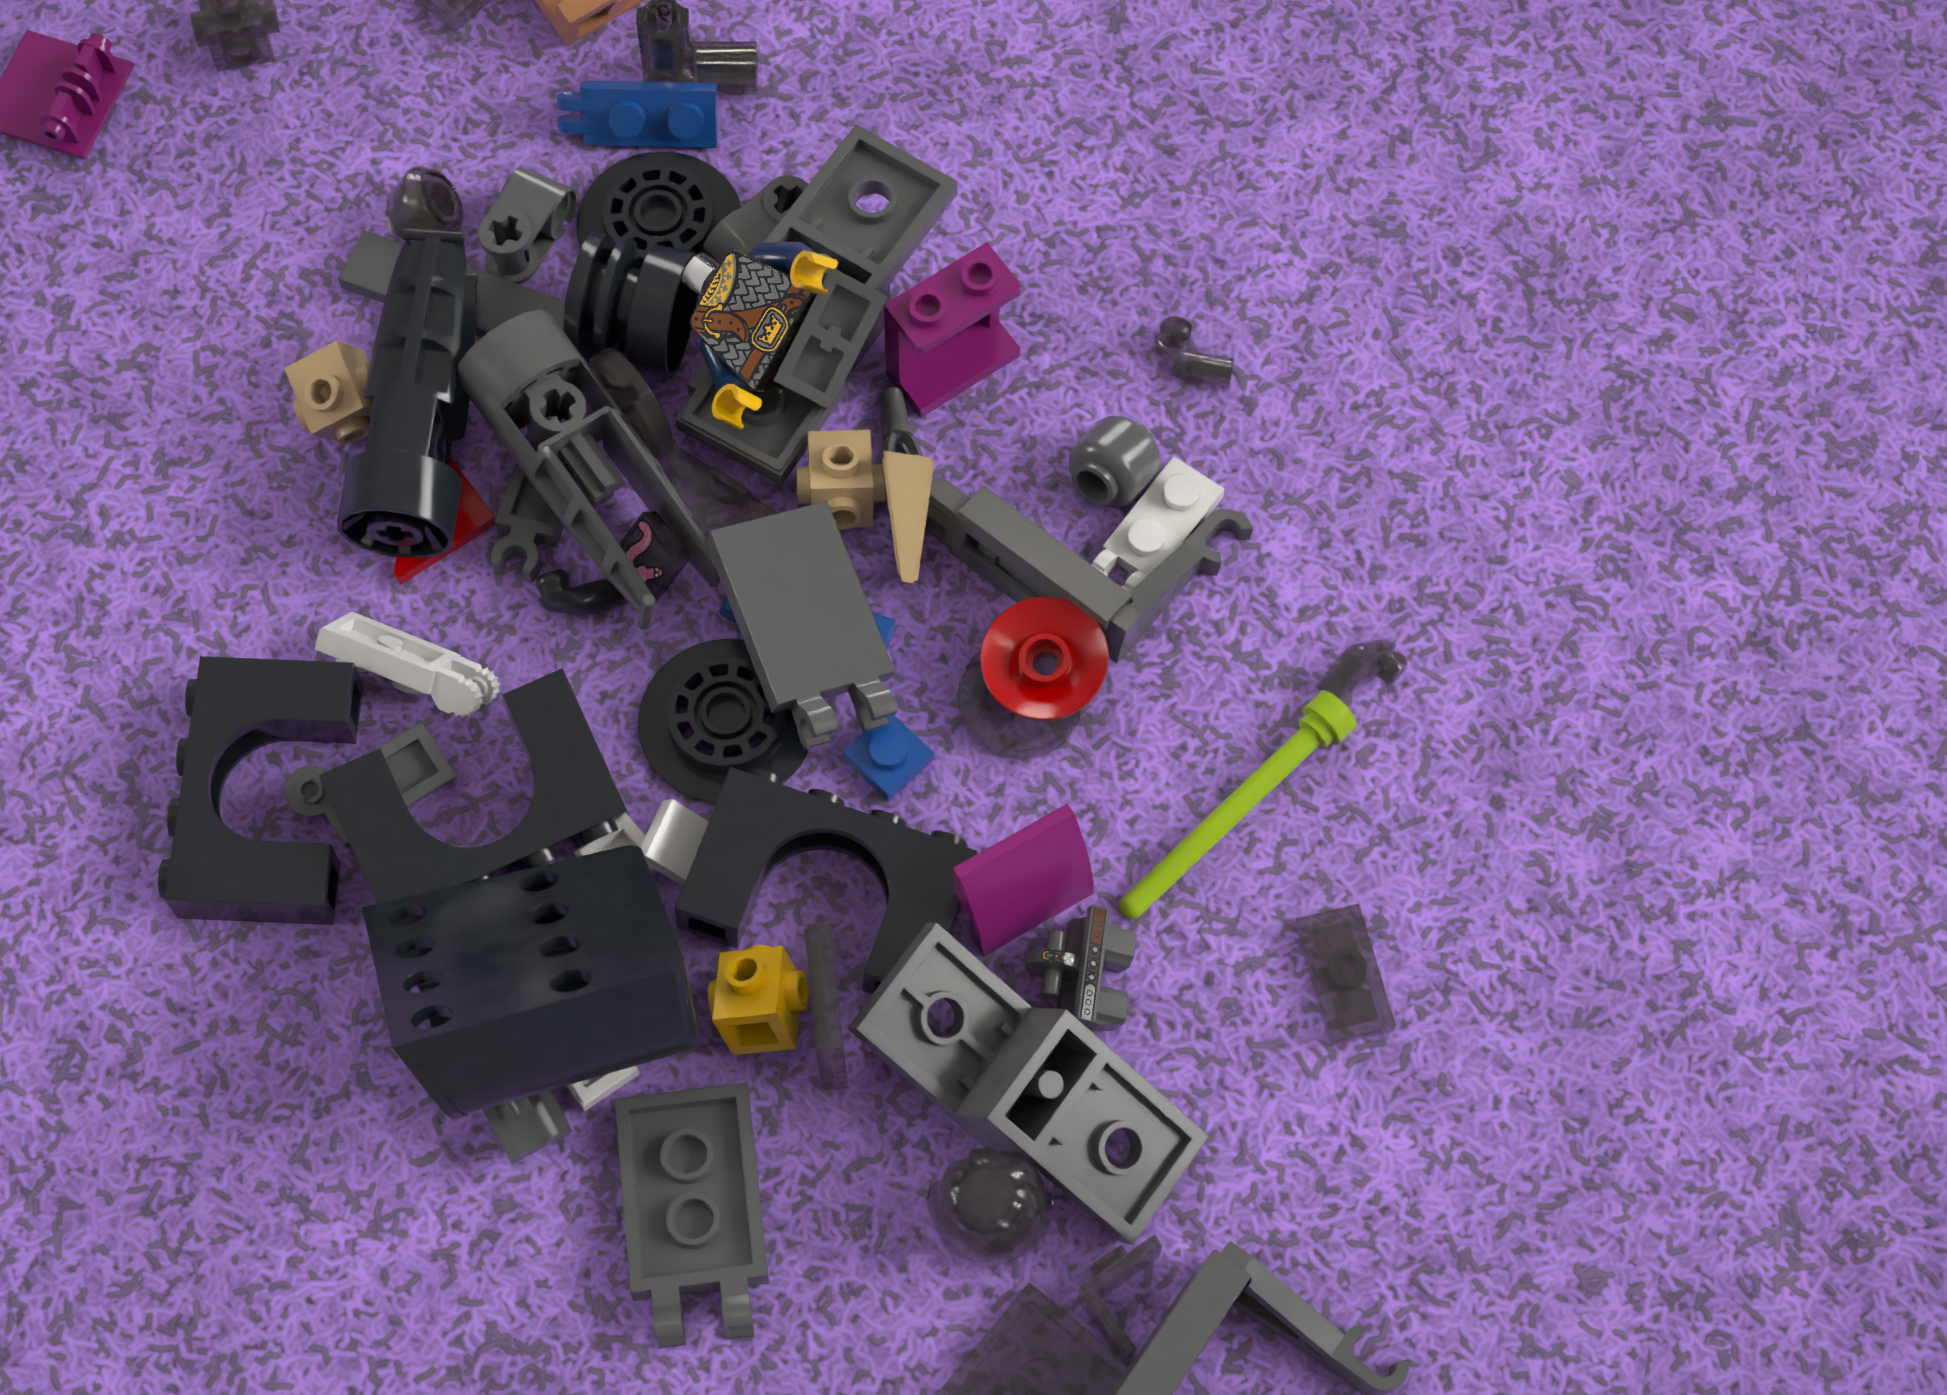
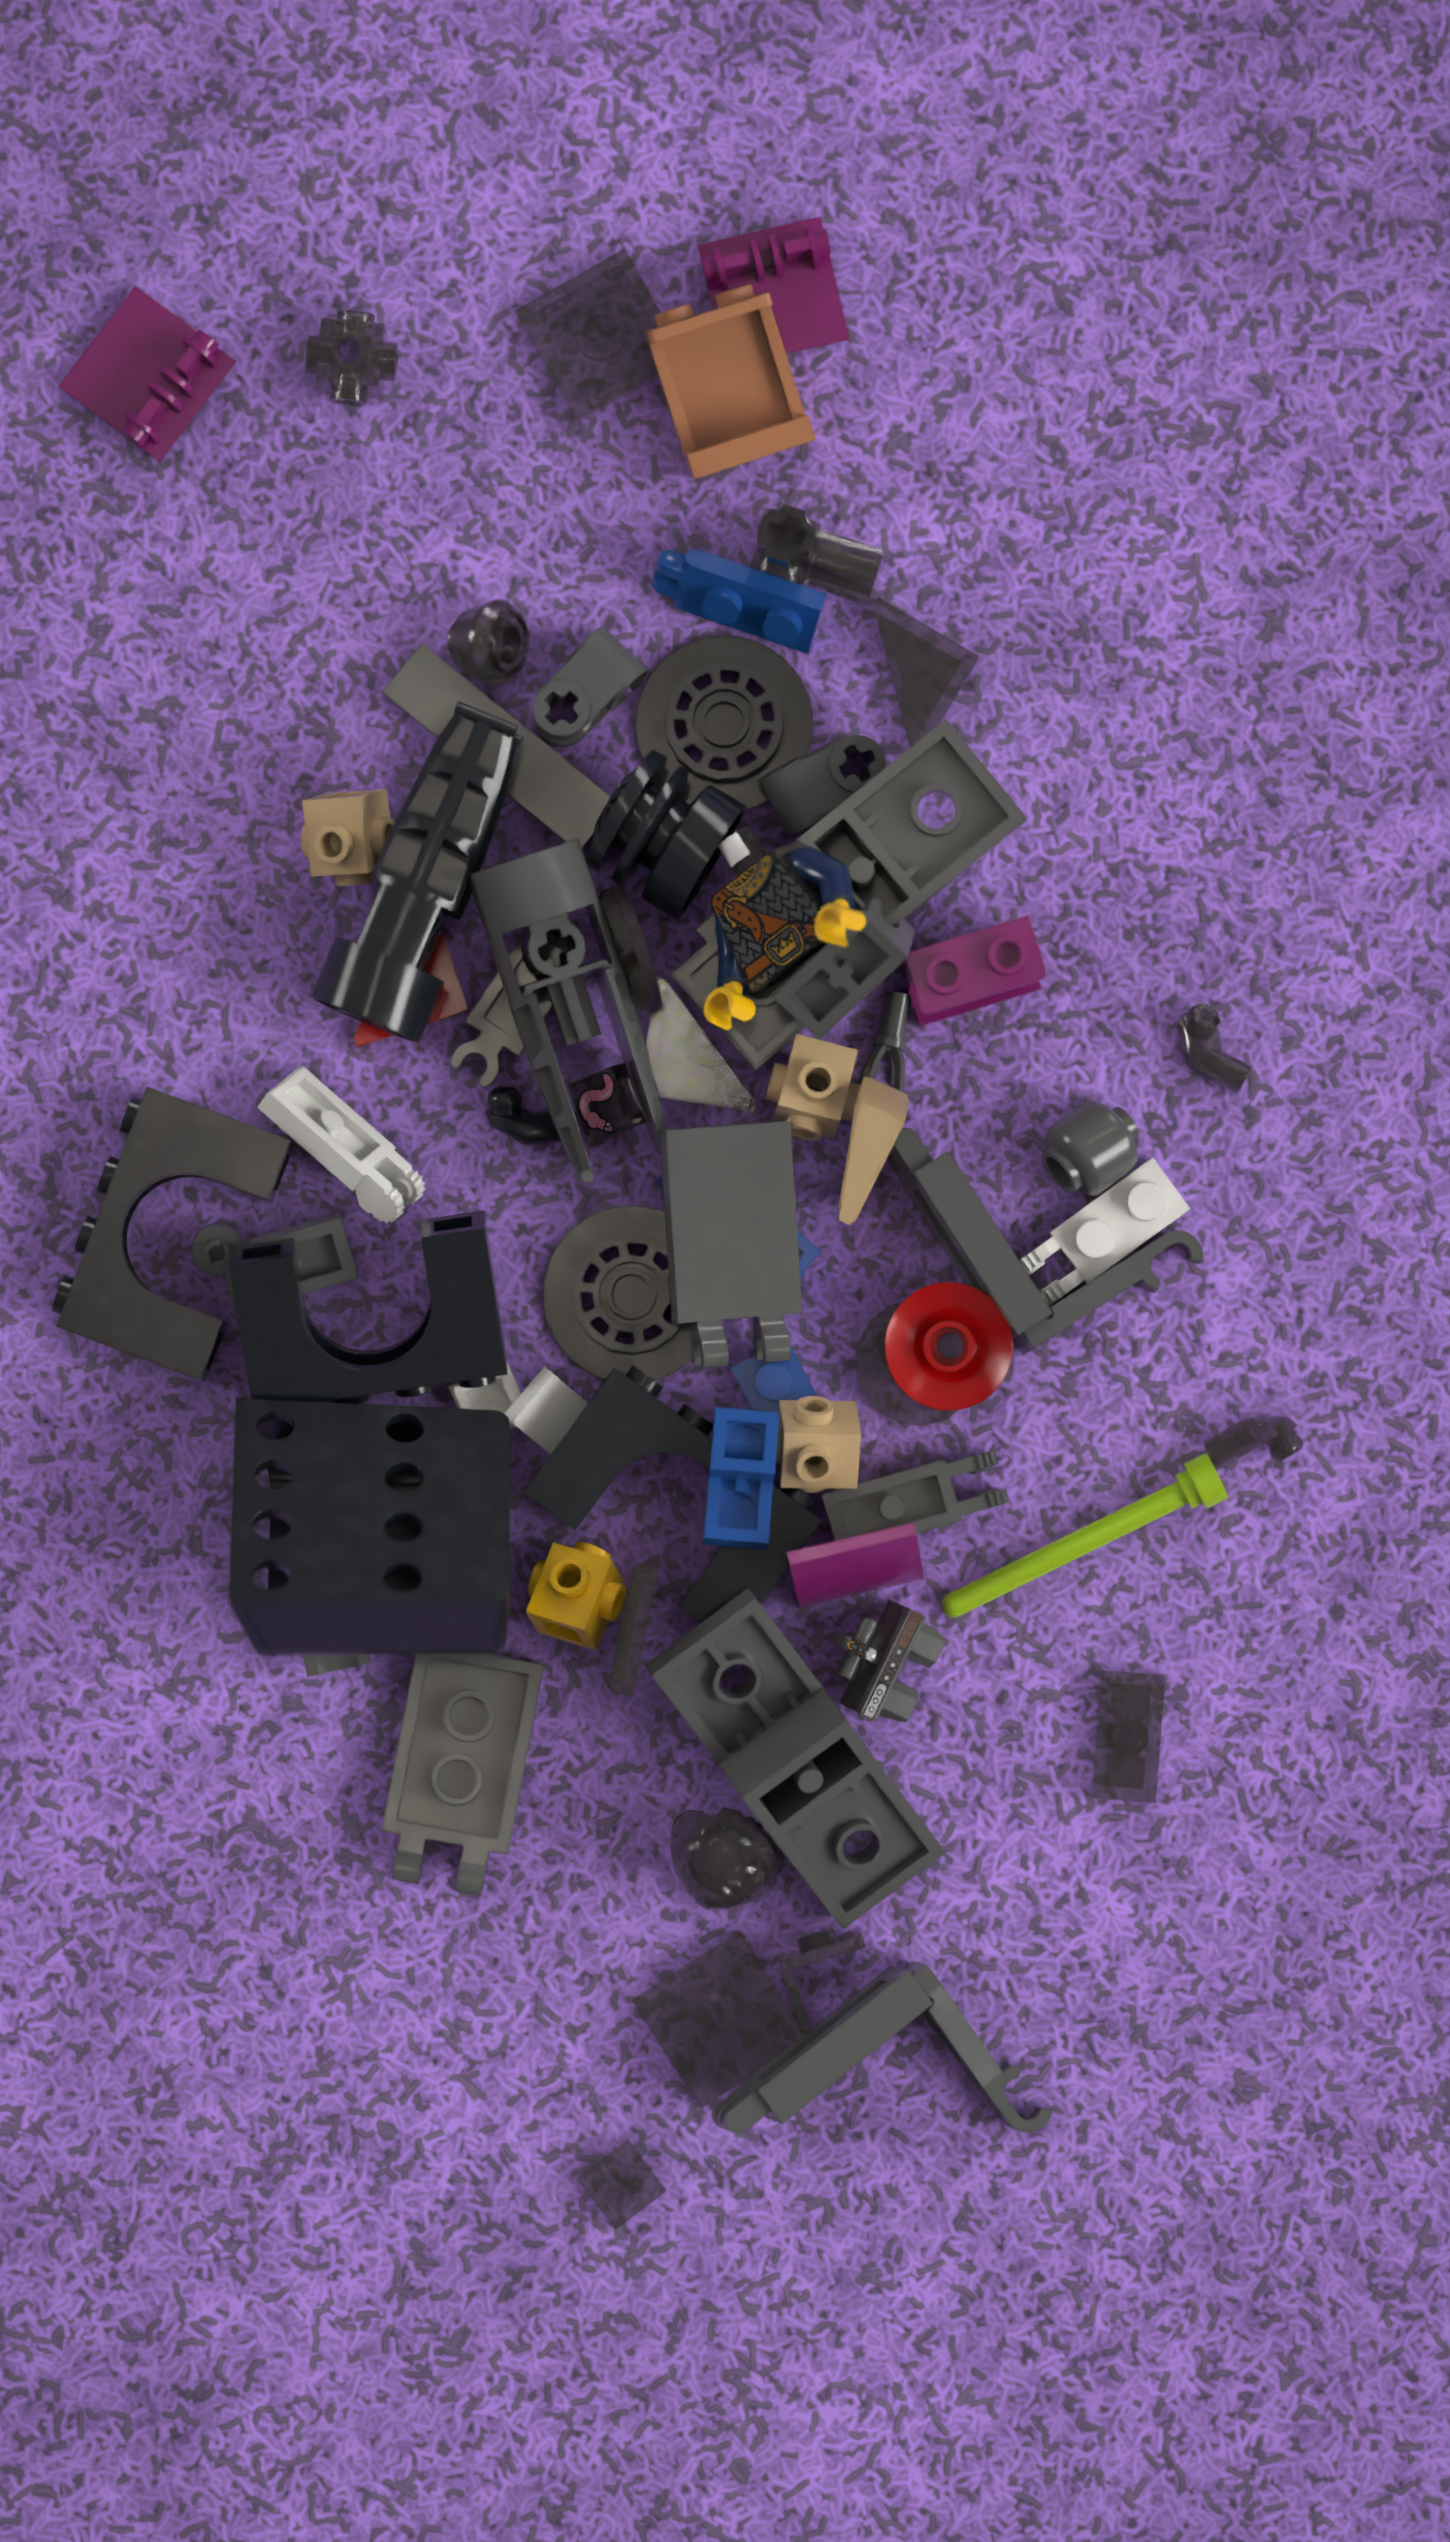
camera: 25 degrees right, 20 degrees up
none -> blue slope [703,1407,779,1550]
none -> tan brick [776,1396,861,1493]
none -> dark grey hinge [822,1450,1010,1541]
none -> clear smoke tile [873,597,979,748]

